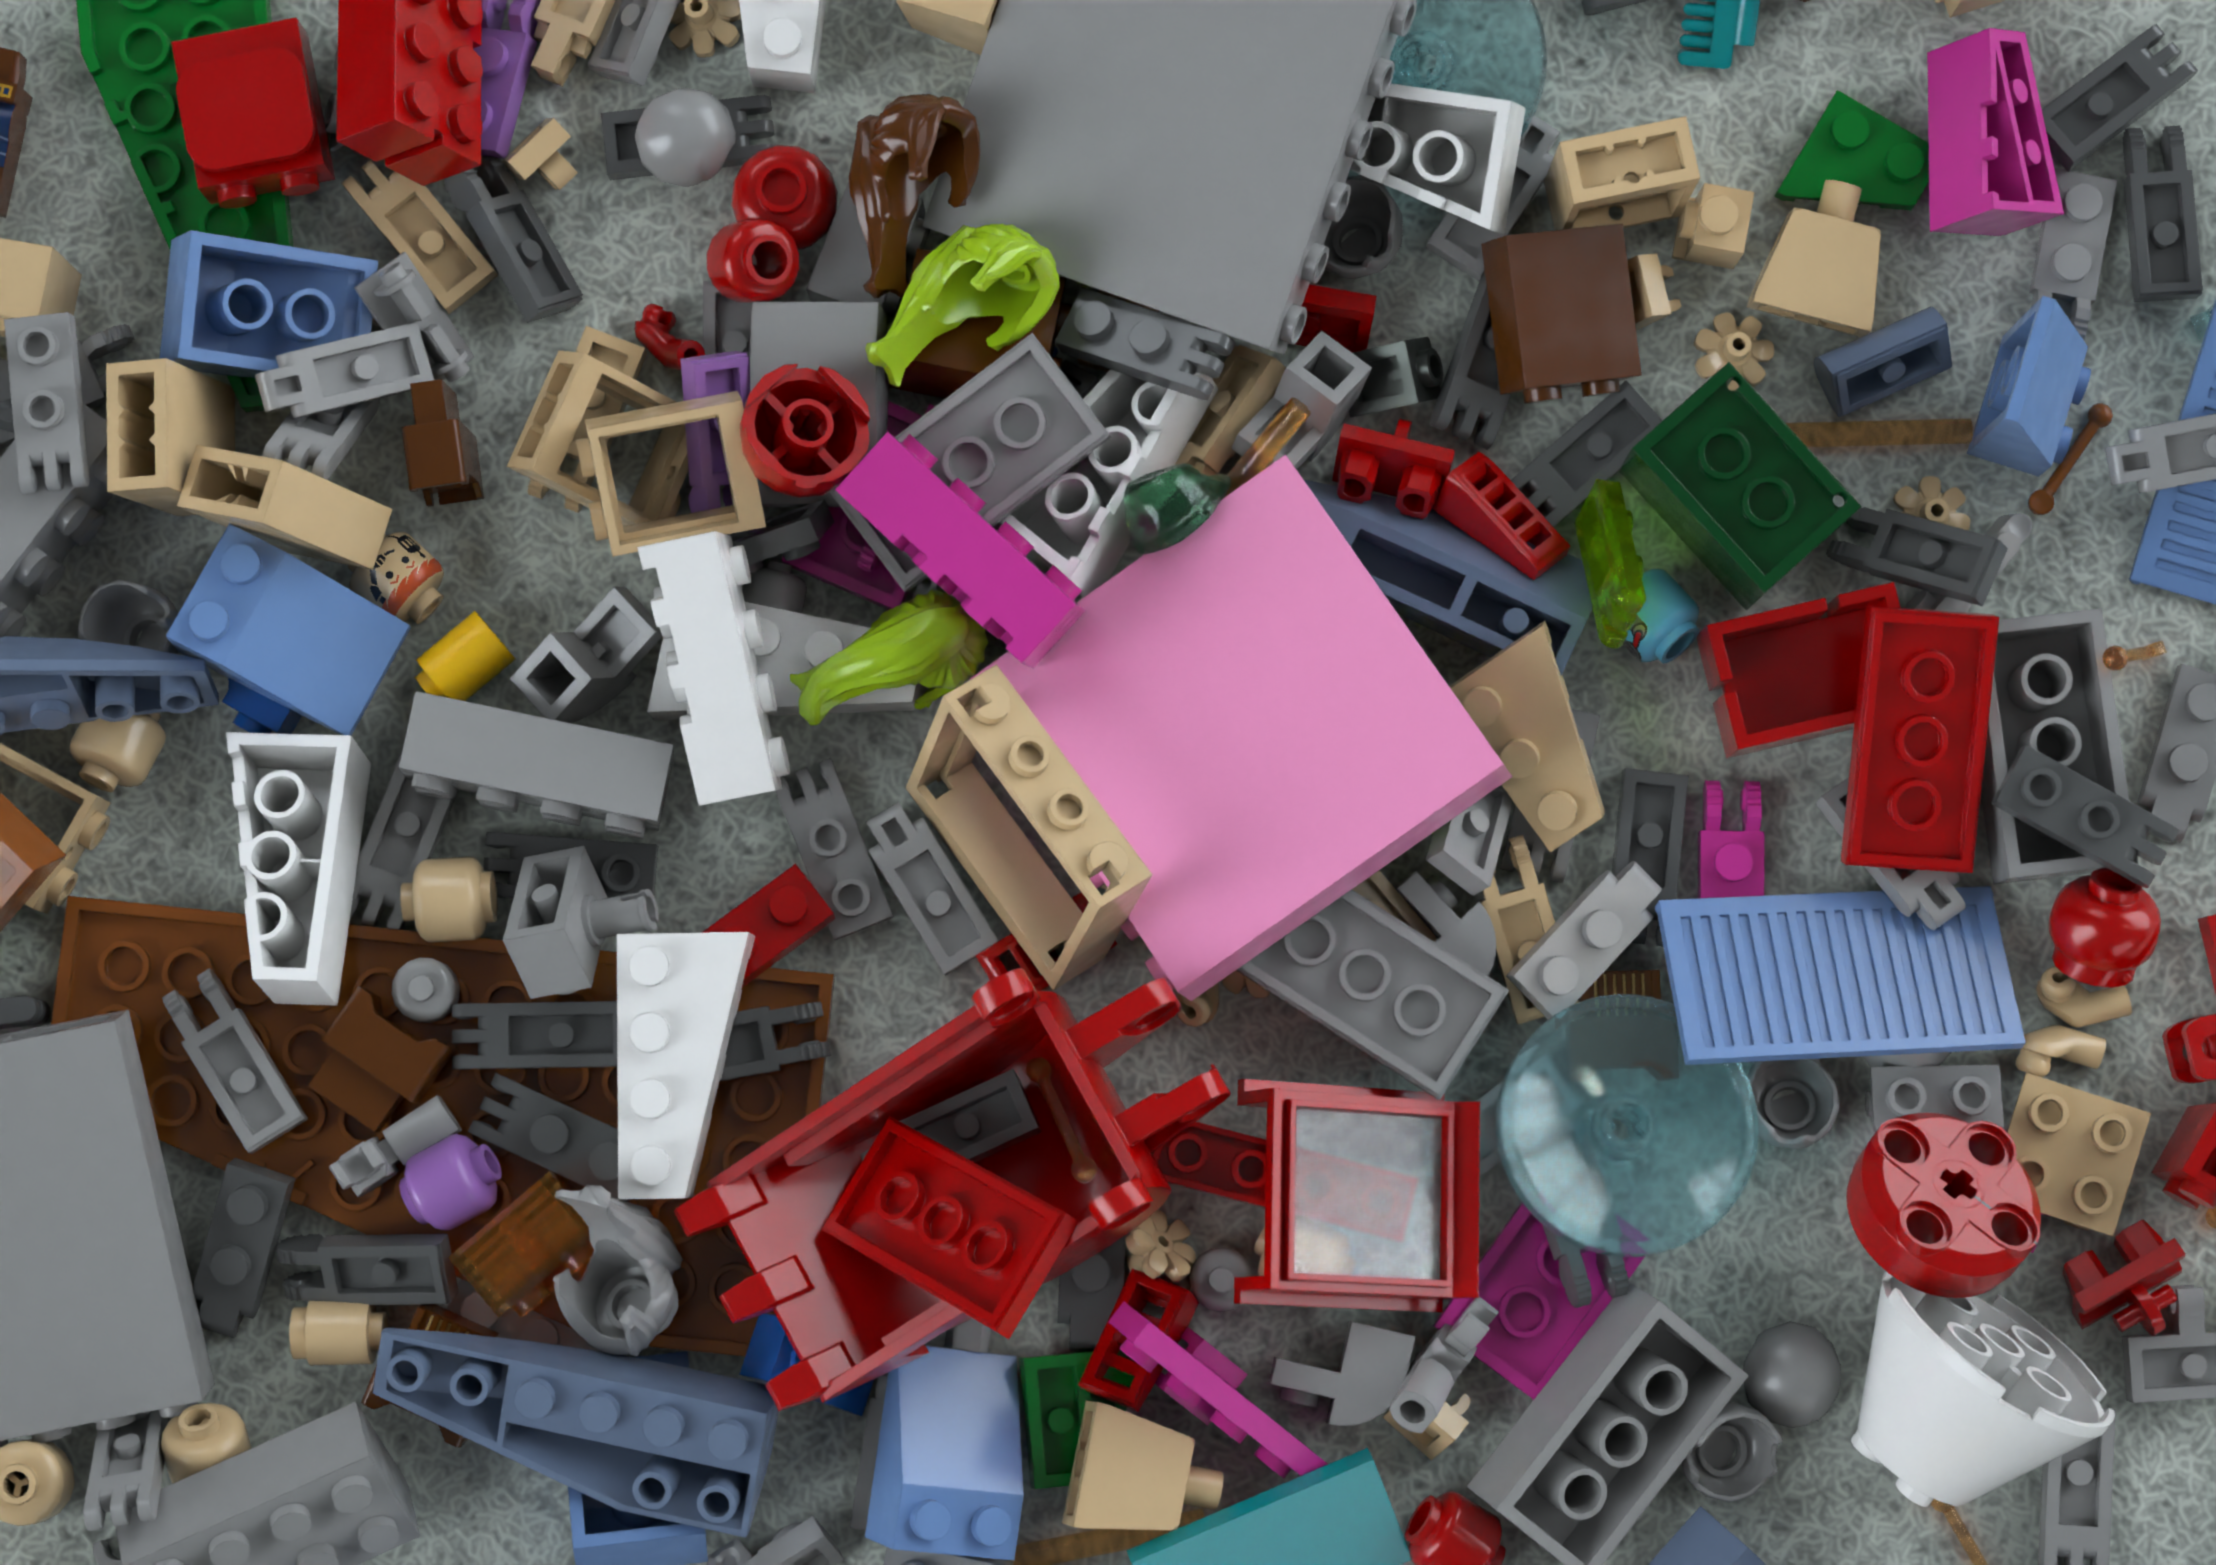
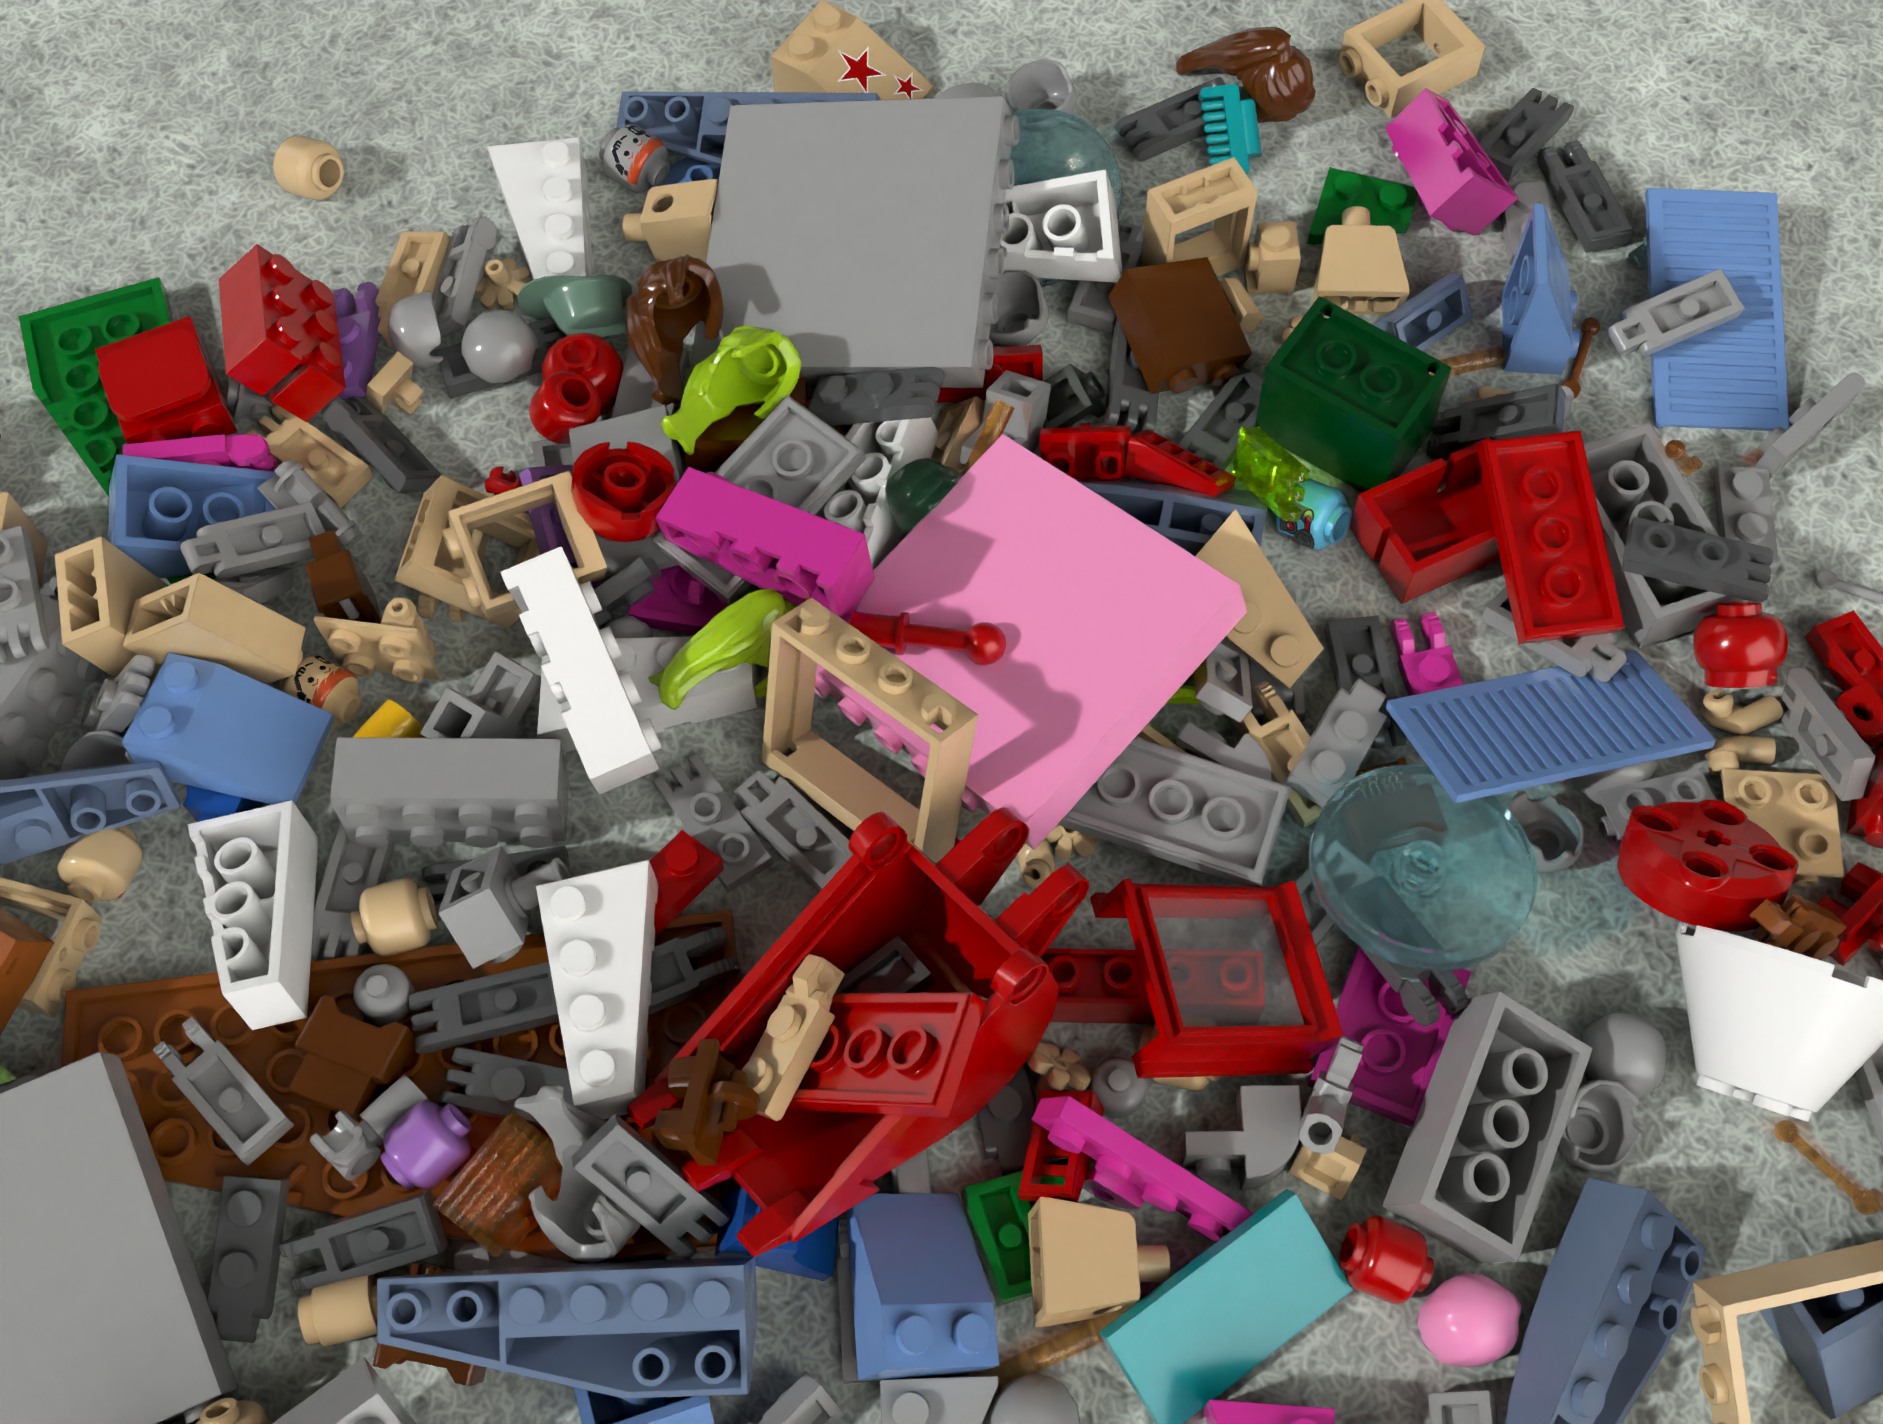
camera: 10 degrees left, 20 degrees down
none -> light grey hinge [81,655,156,735]
none -> dark pink hinge [122,434,278,472]
none -> tan hinge [313,598,441,683]
none -> light grey hair [388,291,443,370]
none -> sand green piece [517,275,633,339]
none -> dark grey hinge [571,1114,731,1260]
none -> reddish brown hips [653,1038,760,1166]
none -> tan hinge [741,954,845,1122]
none -> red pin [850,611,1006,665]
none -> dark orange hinge [1750,893,1847,960]
none -> light grey hinge [1780,668,1876,801]

